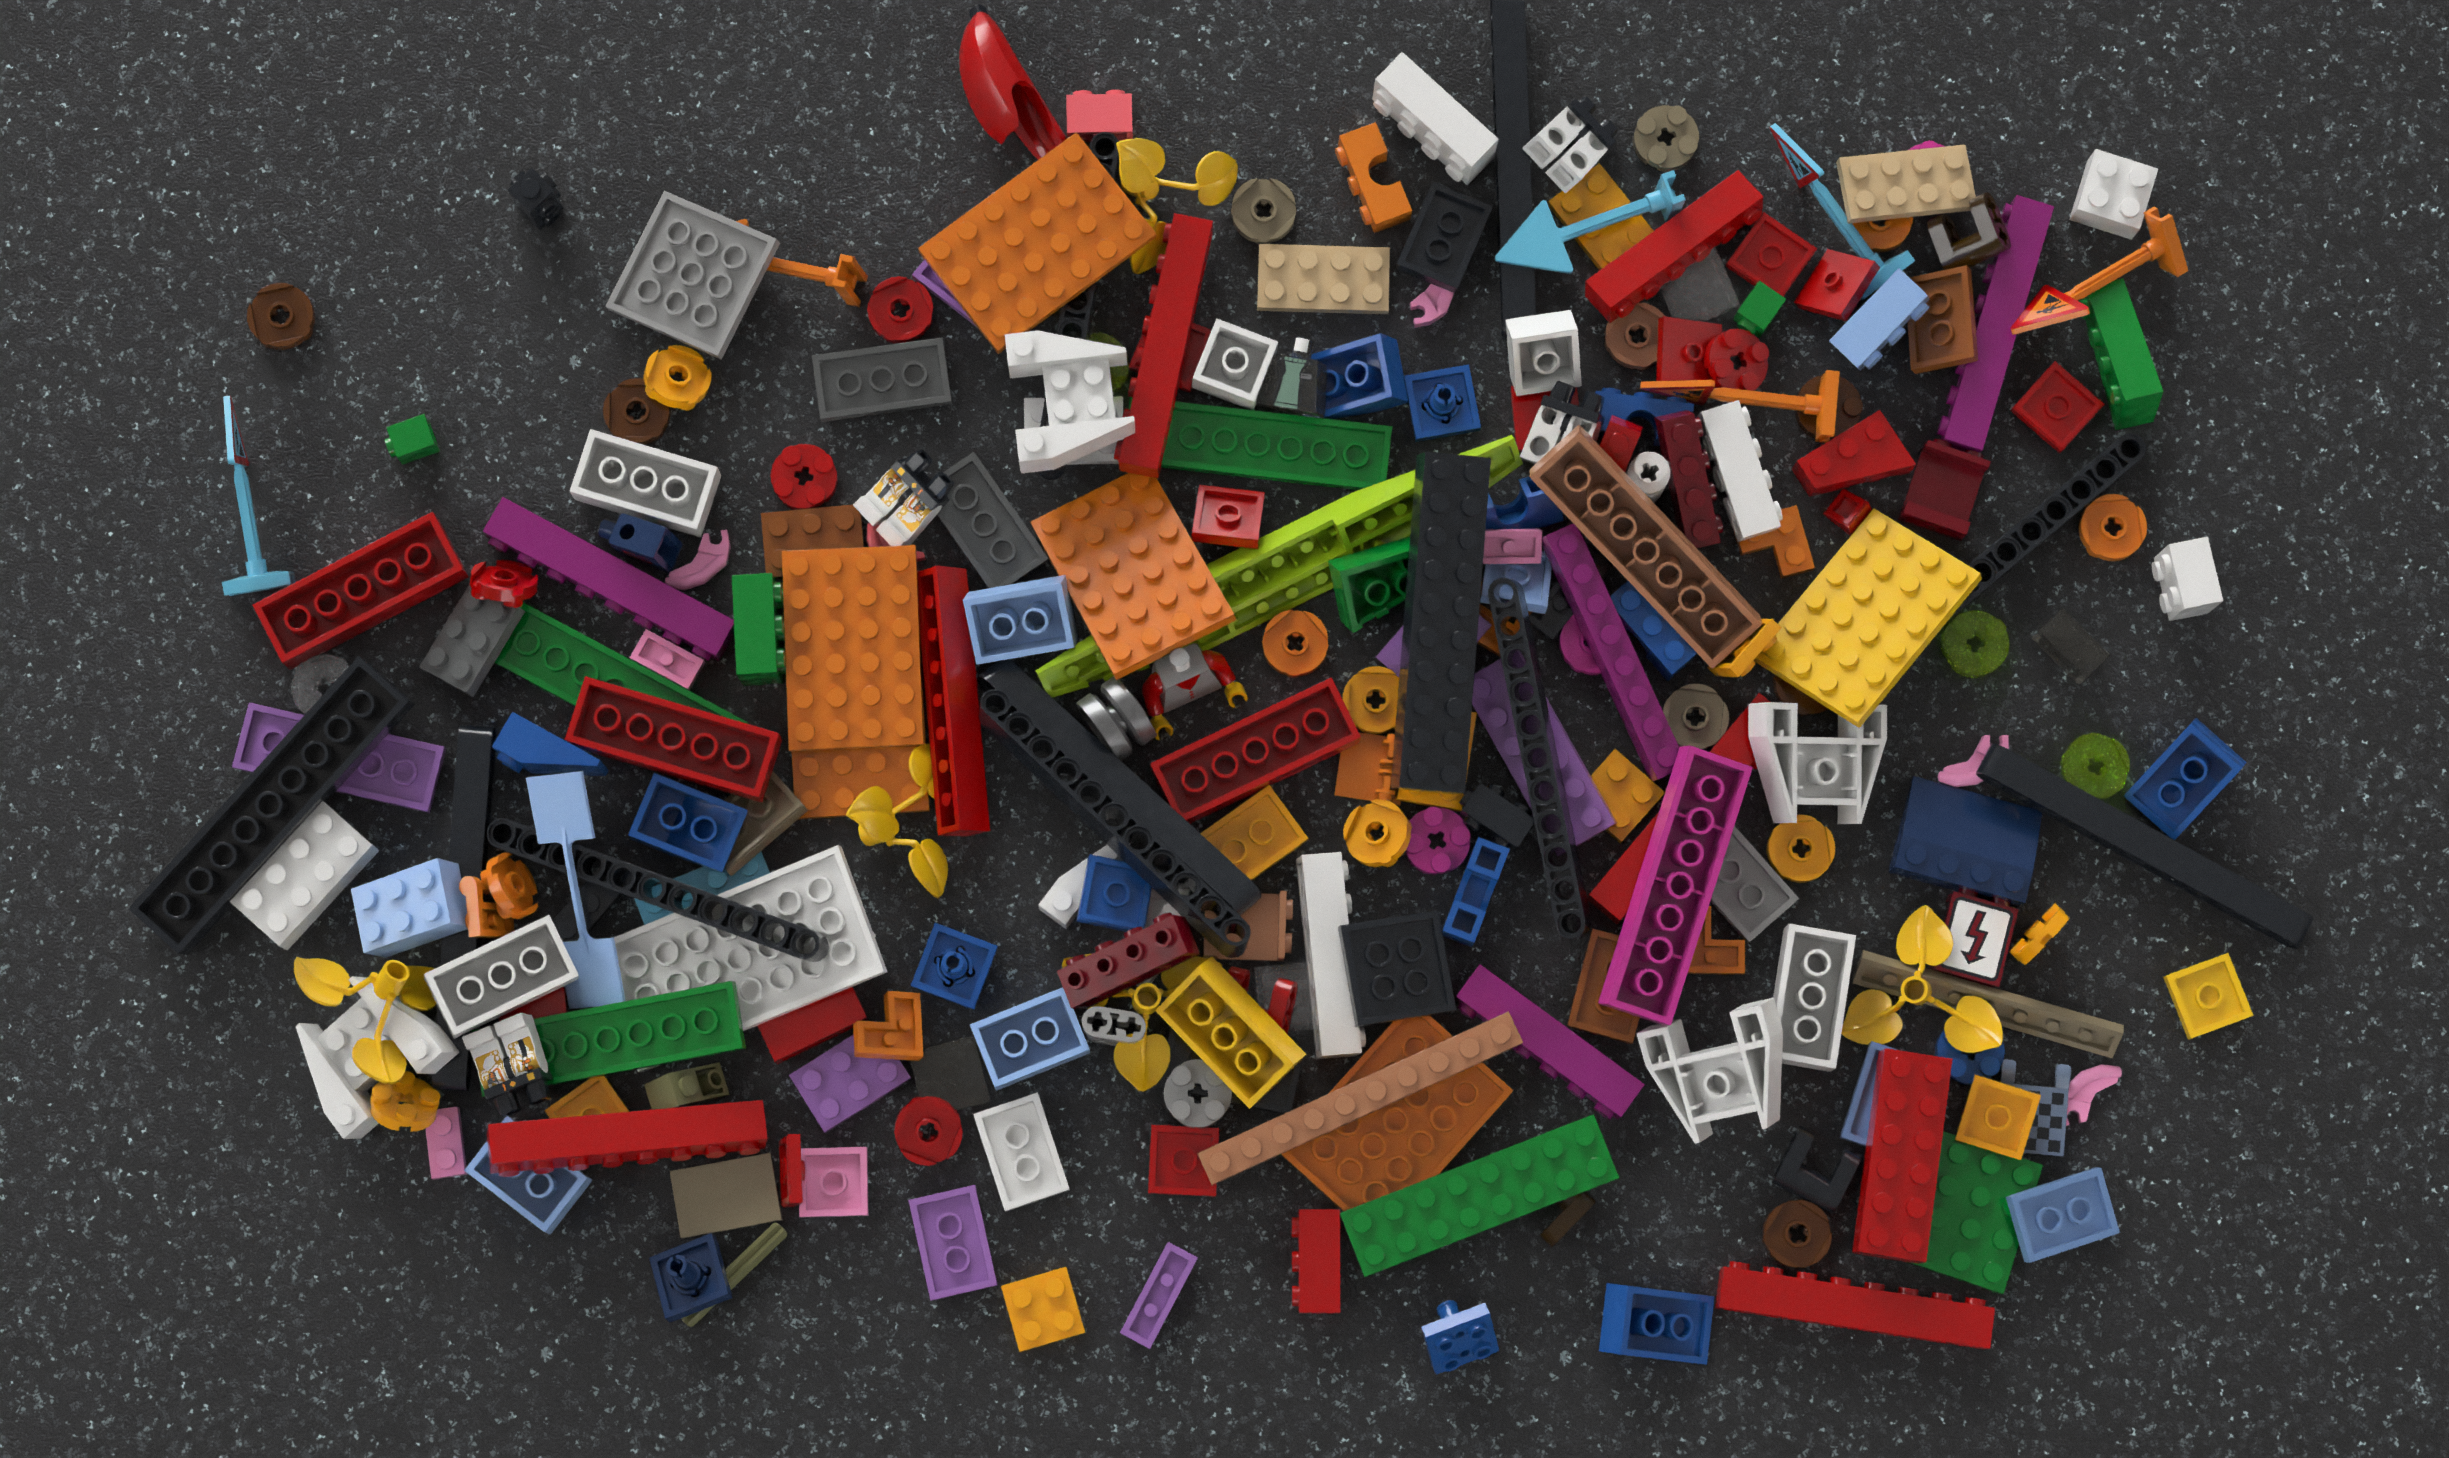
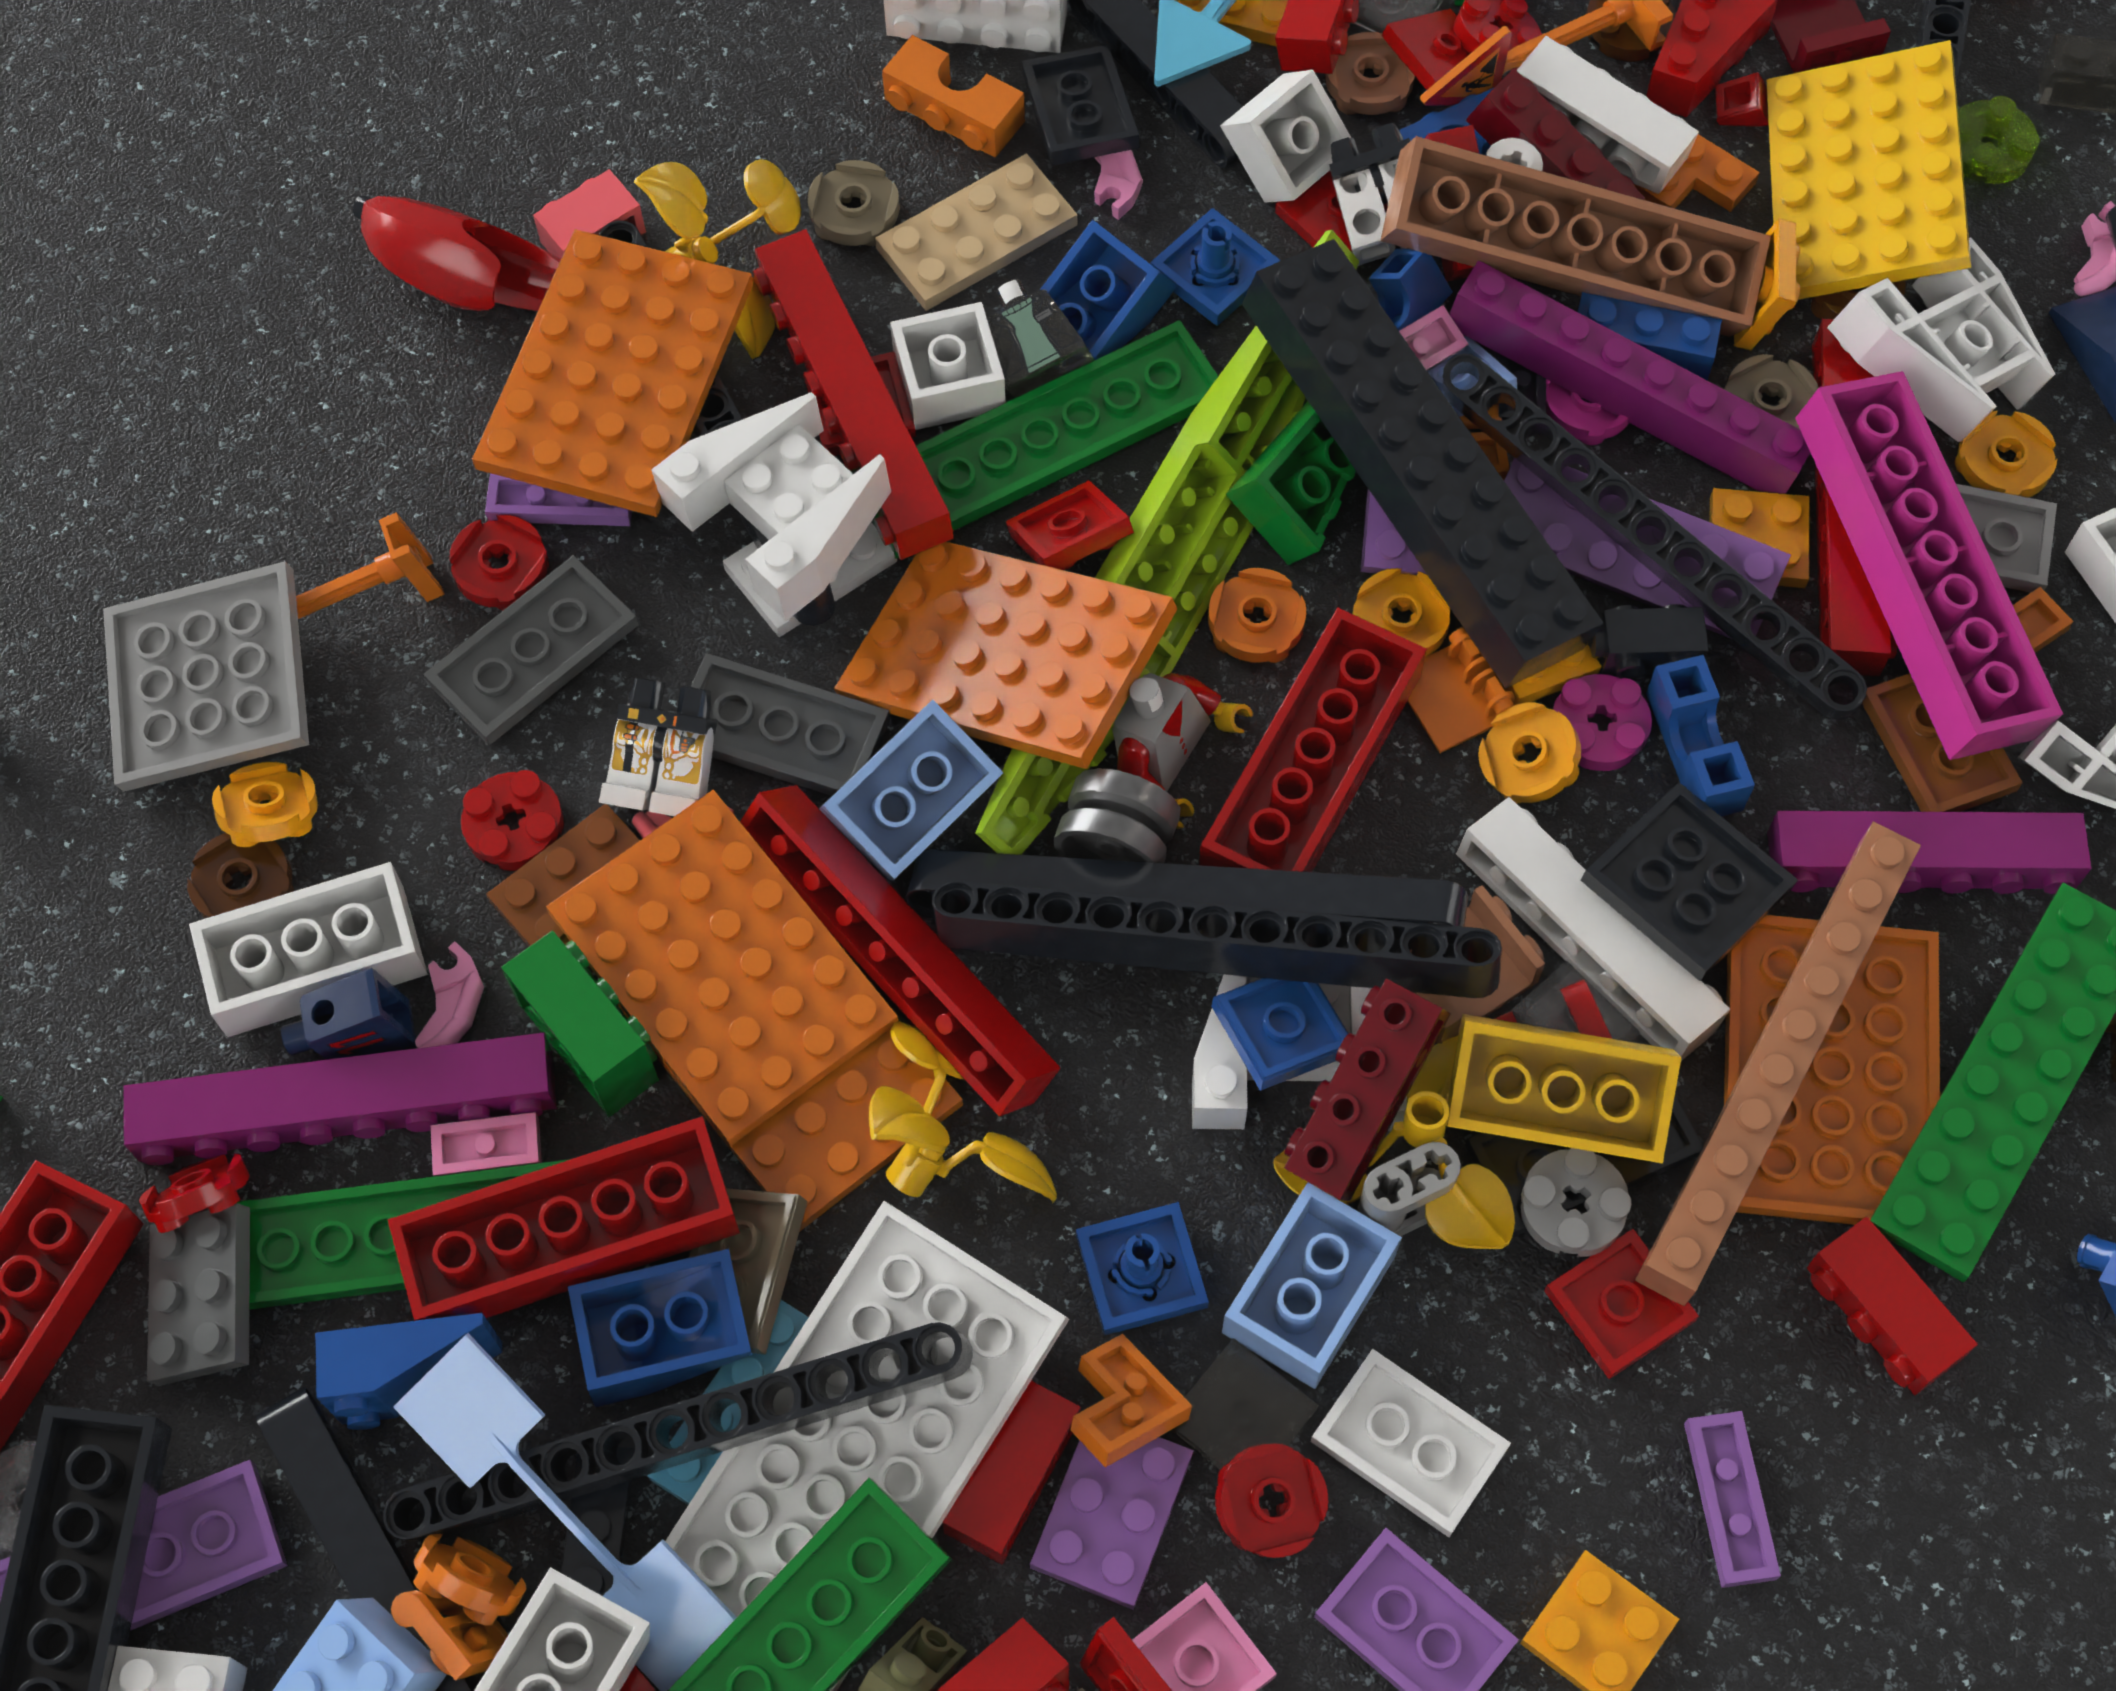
camera: 30 degrees left, 15 degrees down
light orange plate [1200,785,1309,881] -> none

